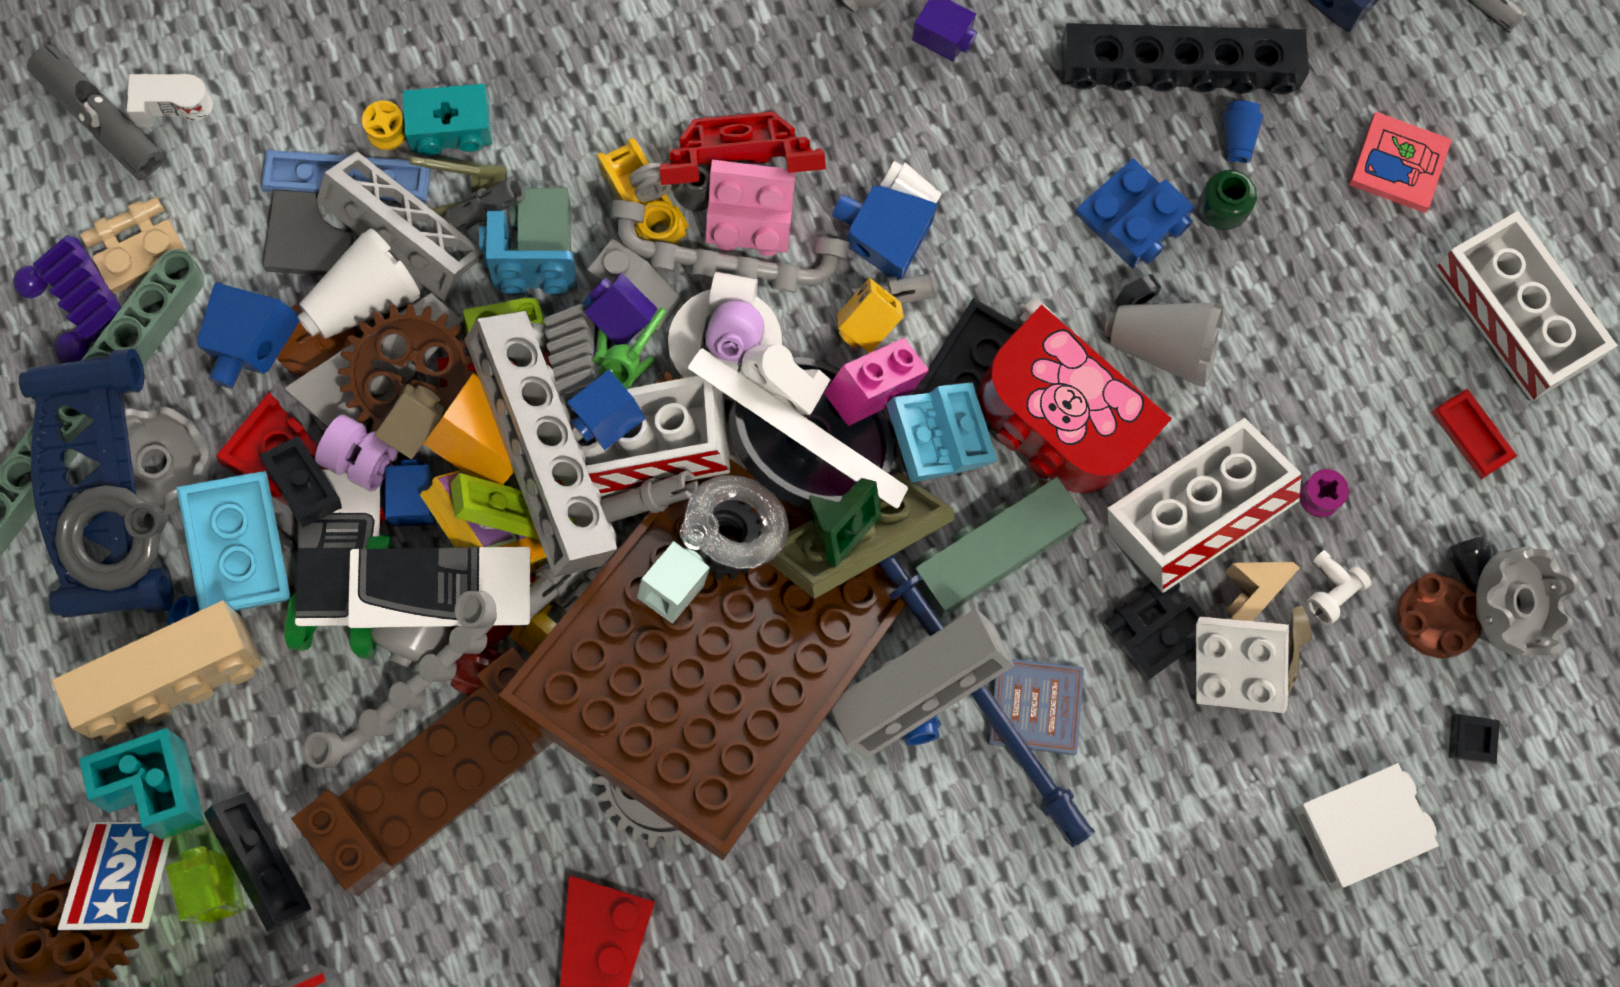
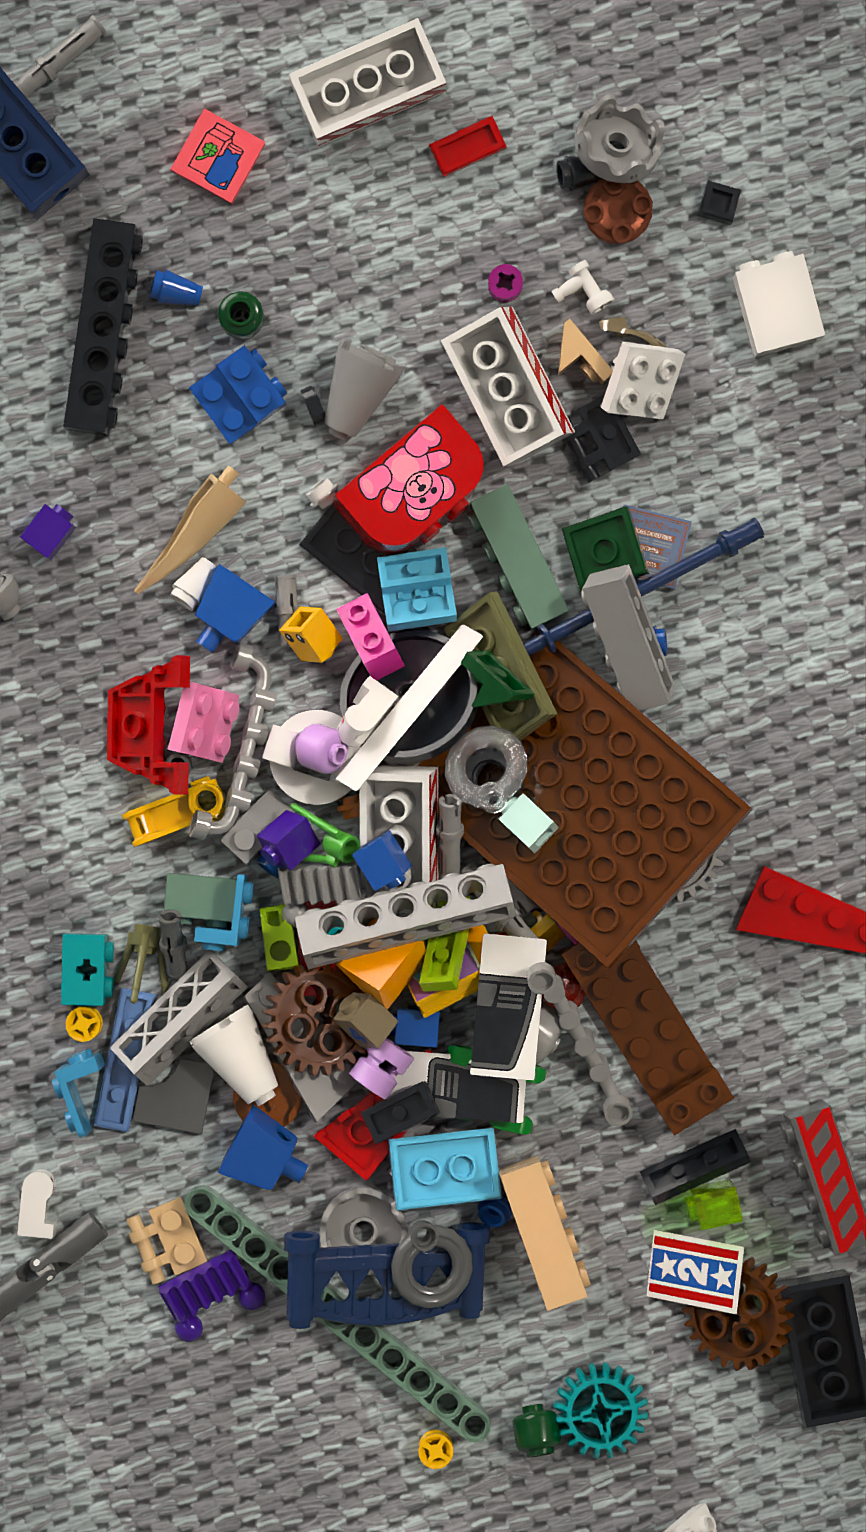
camera: 75 degrees left, 15 degrees up
teal brick [79,728,205,840] -> none
light grey bush [629,163,672,202] -> none
none -> dark azure bracket [52,1048,106,1138]
none -> tan piece [134,465,246,594]
none -> dark green tile [561,506,650,592]

